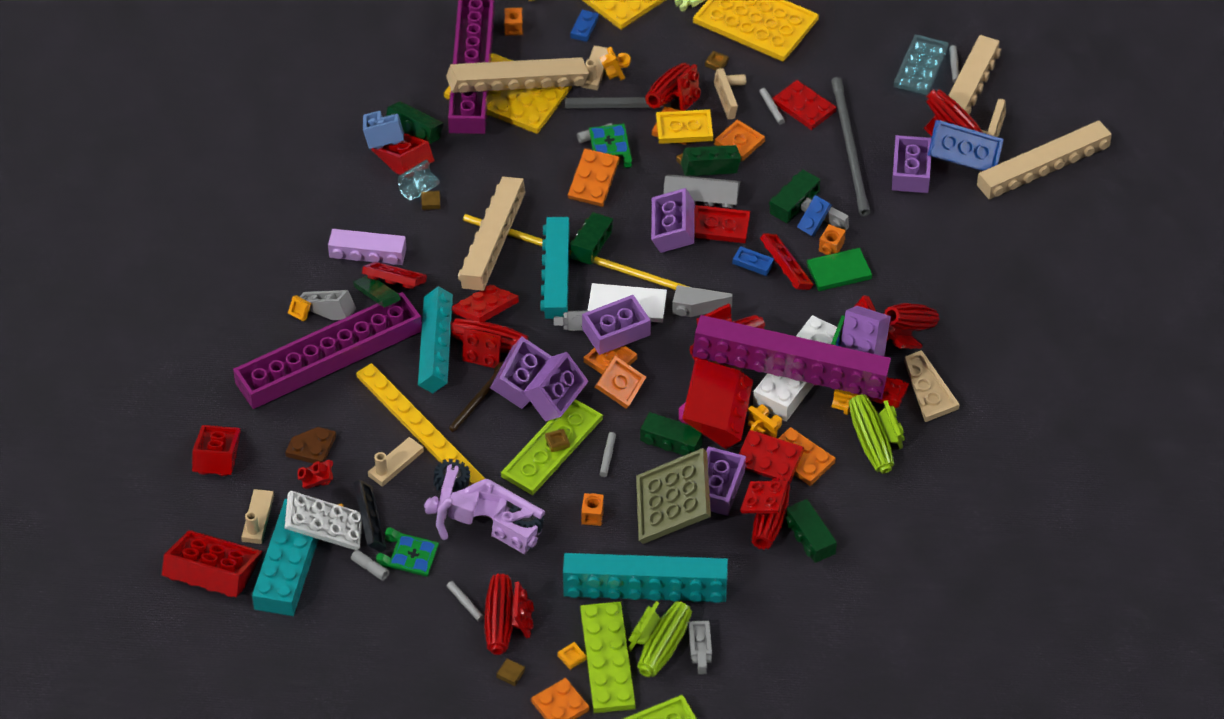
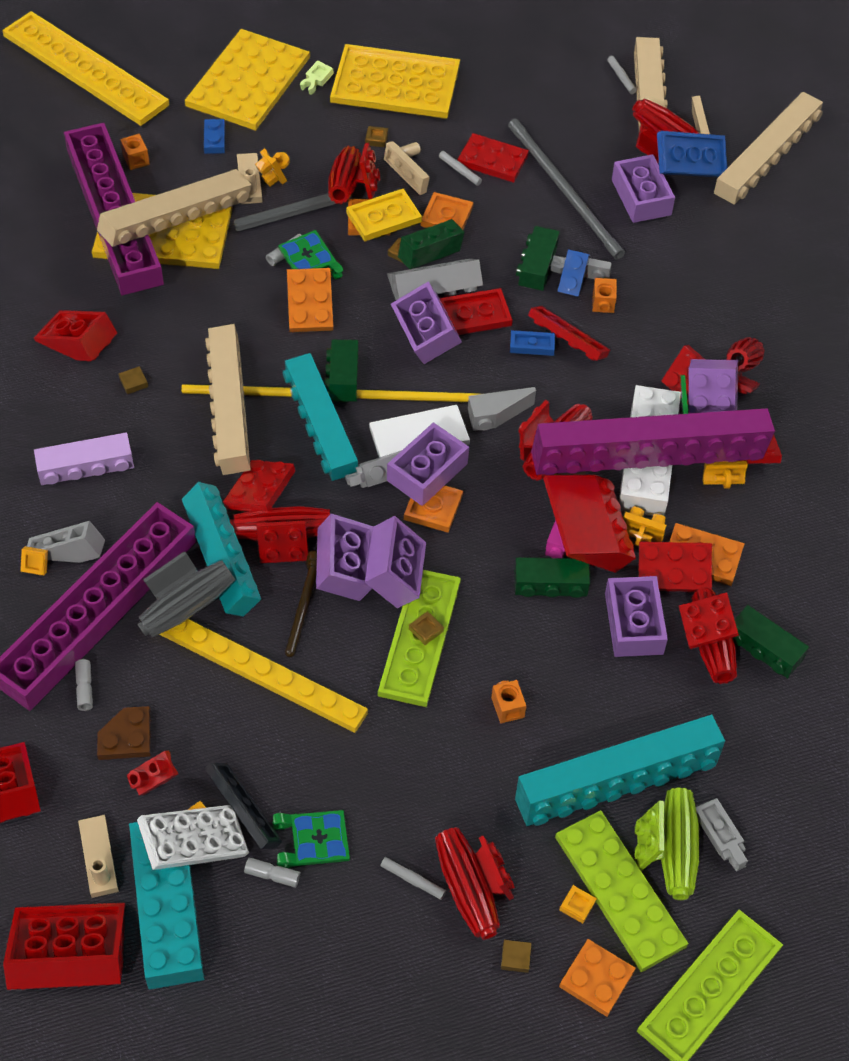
camera: 25 degrees left, 5 degrees up
dark green tile [353,275,401,308] -> none
red plate [362,262,427,289] -> none
medium blue brick [363,110,404,149] -> none
tan piece [368,437,424,487] -> none
dark green brick [386,101,444,144] -> none
clear light blue panel [398,160,439,202] -> none
lavender piece [424,459,545,554] -> none
orange plate [595,356,646,409] -> none
light grey piece [600,432,616,477] -> none
olive plate [636,448,711,544] -> none
green tile [807,248,872,291] -> none
lime plate [849,394,905,474] -> none
clear light blue plate [894,34,949,95] -> none
tan wing [904,350,960,422] -> none
none -> light grey piece [75,659,93,711]
none -> dark grey plate [137,551,235,637]

